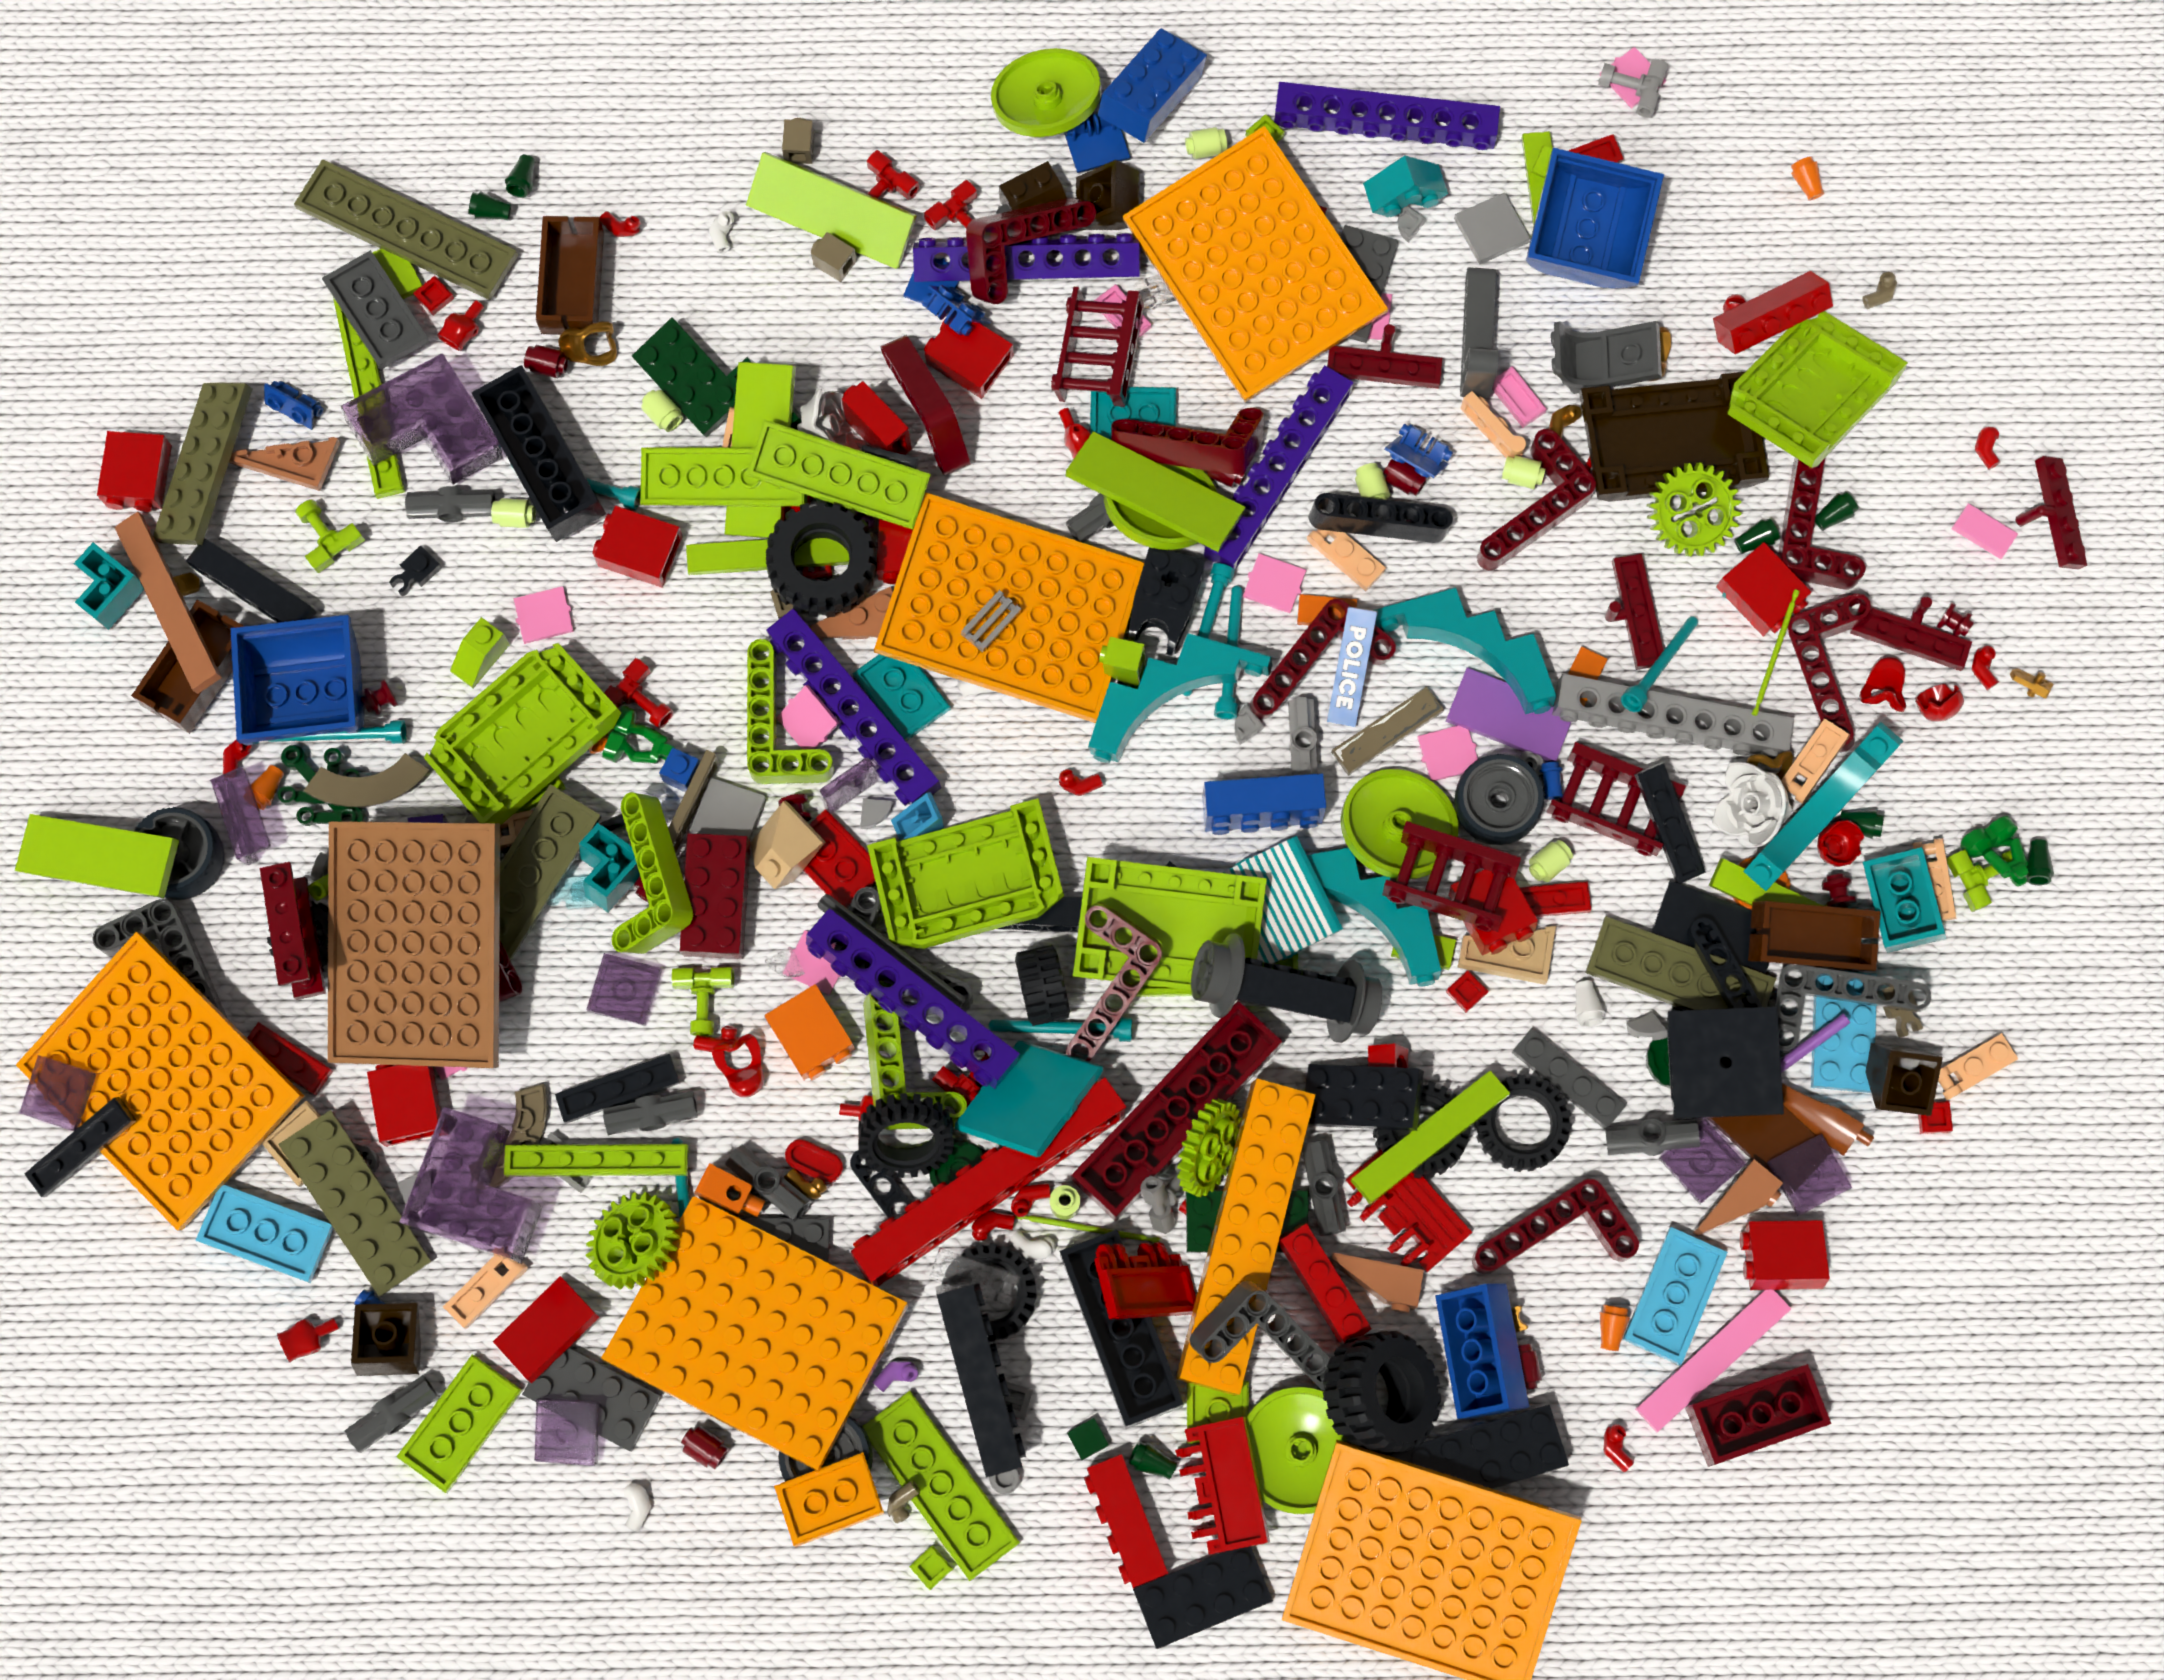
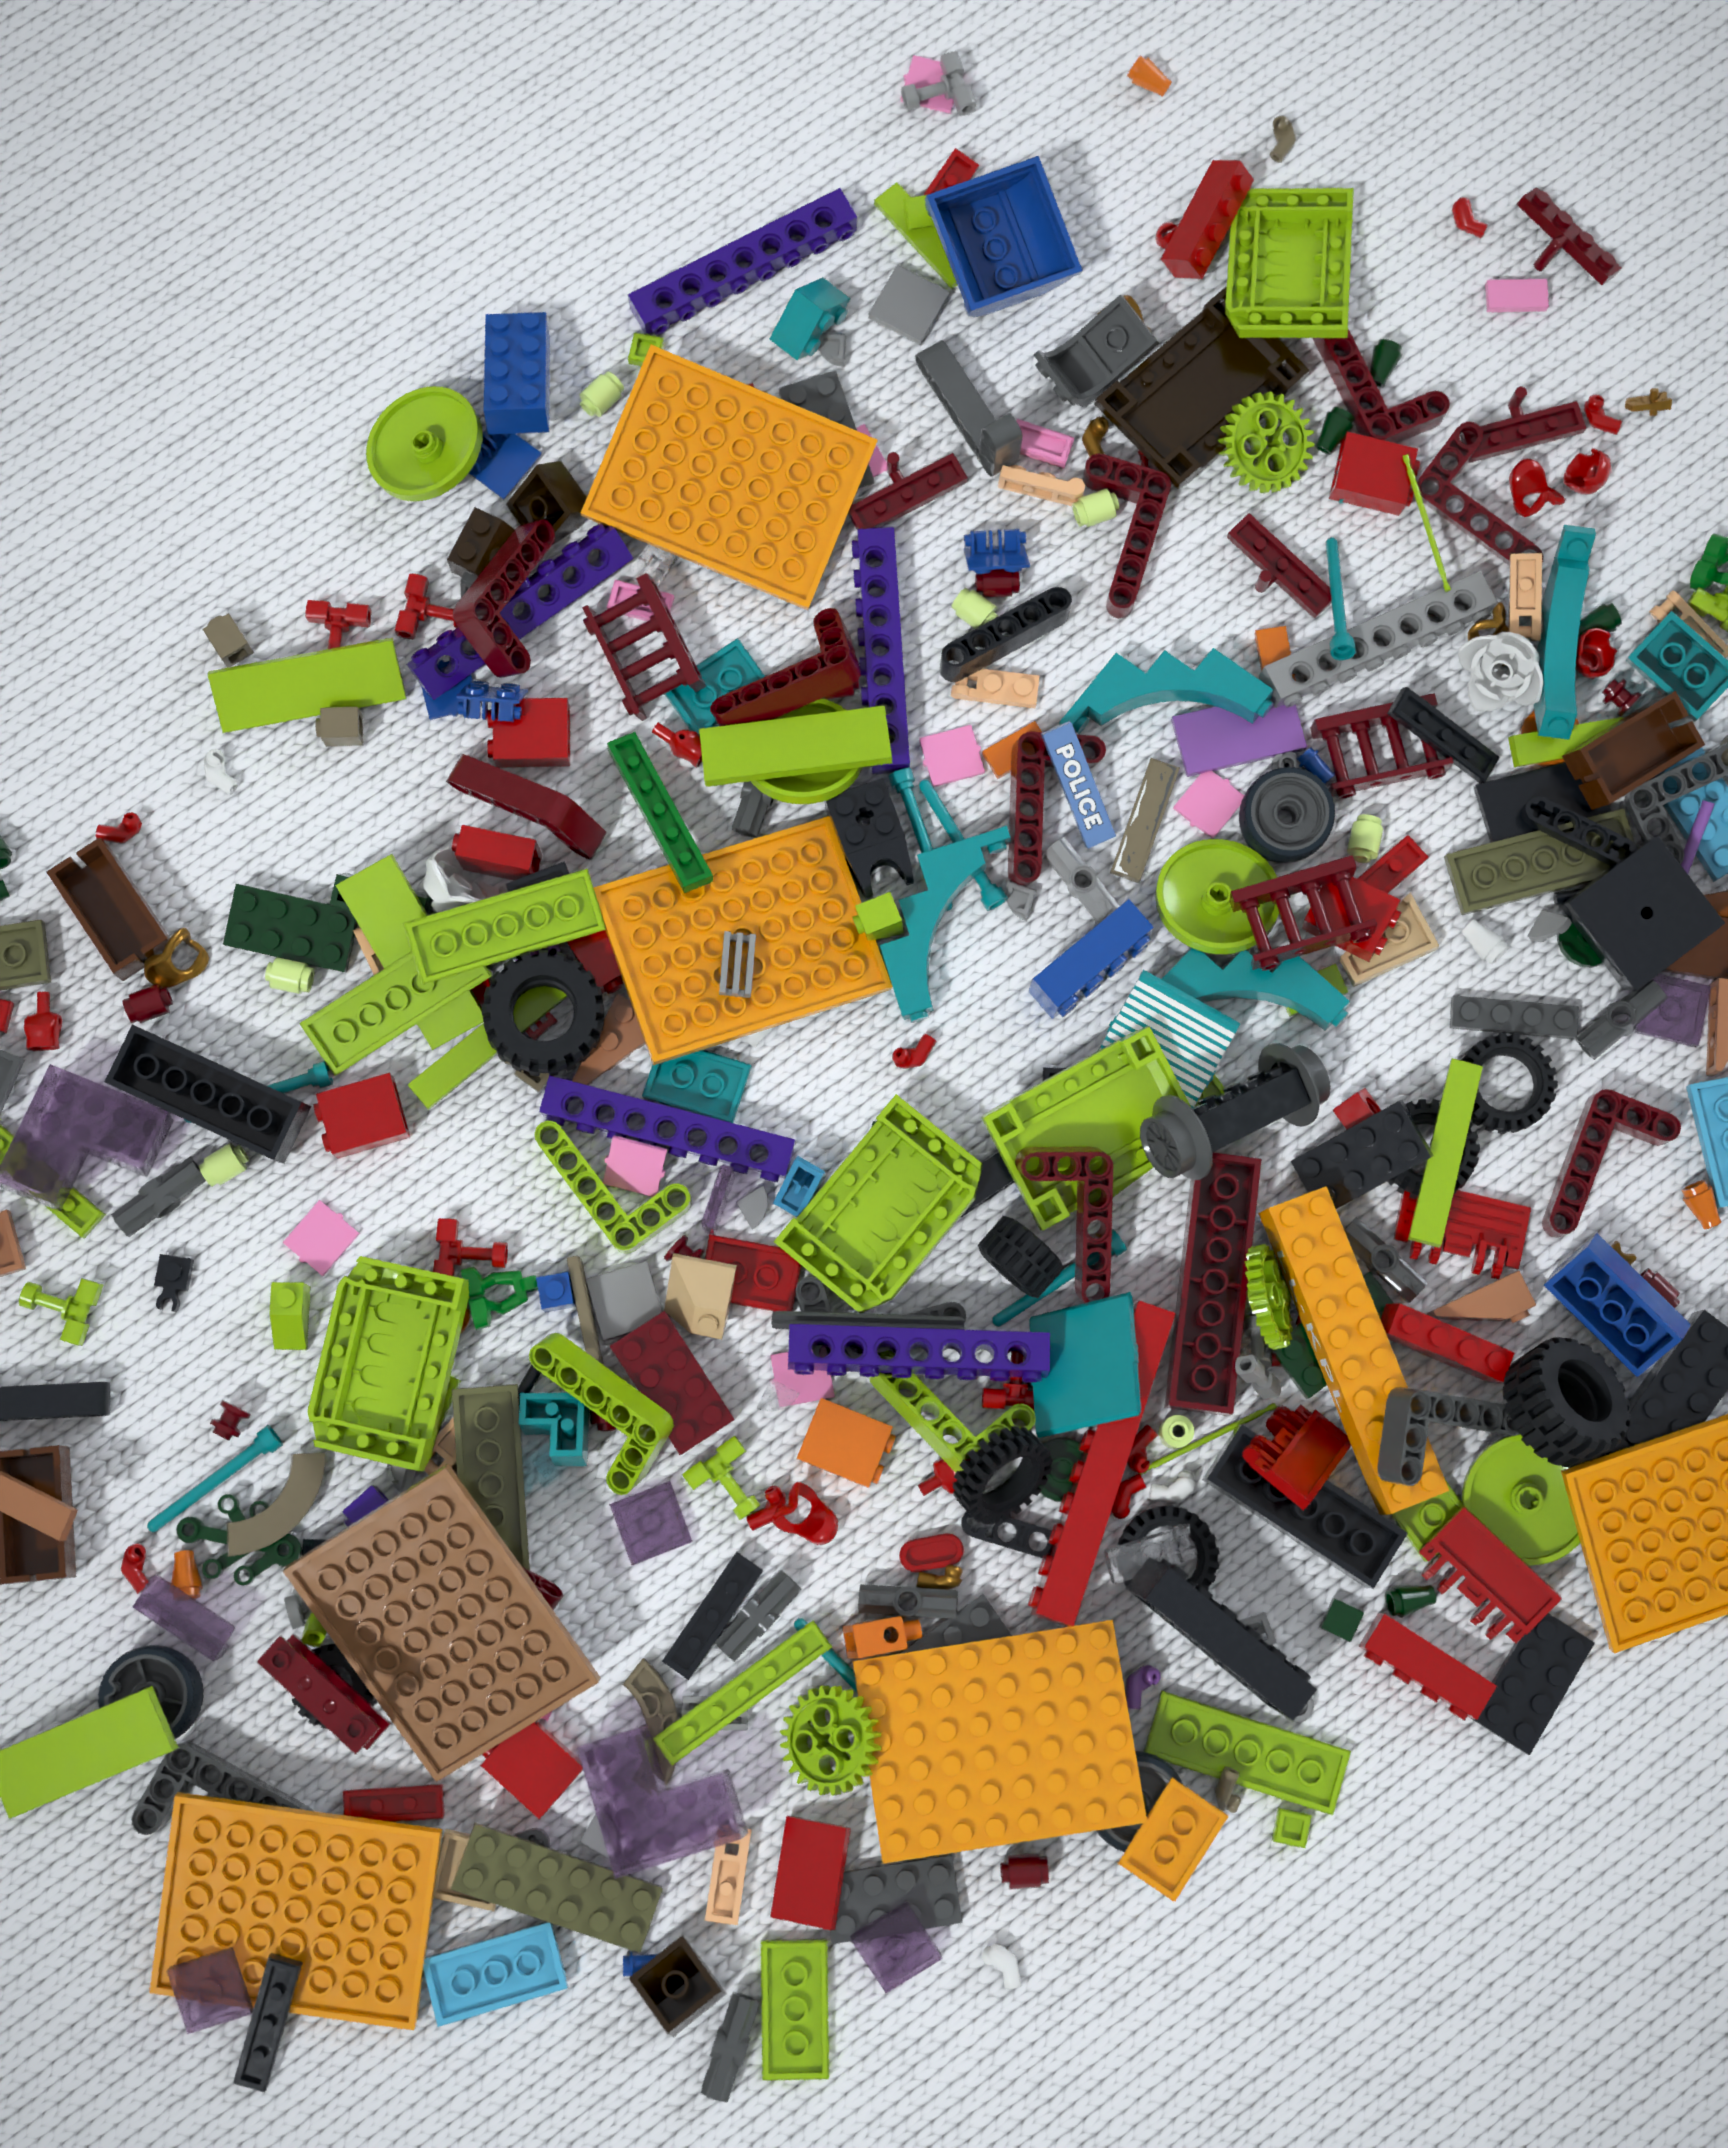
camera: 40 degrees left, 5 degrees up
blue container [231,615,364,746] -> none
red piece [277,1318,339,1363] -> none
red tile [1446,970,1489,1013] -> none
dark red wheel [1936,602,1974,637] -> none
none -> green plate [607,732,713,893]

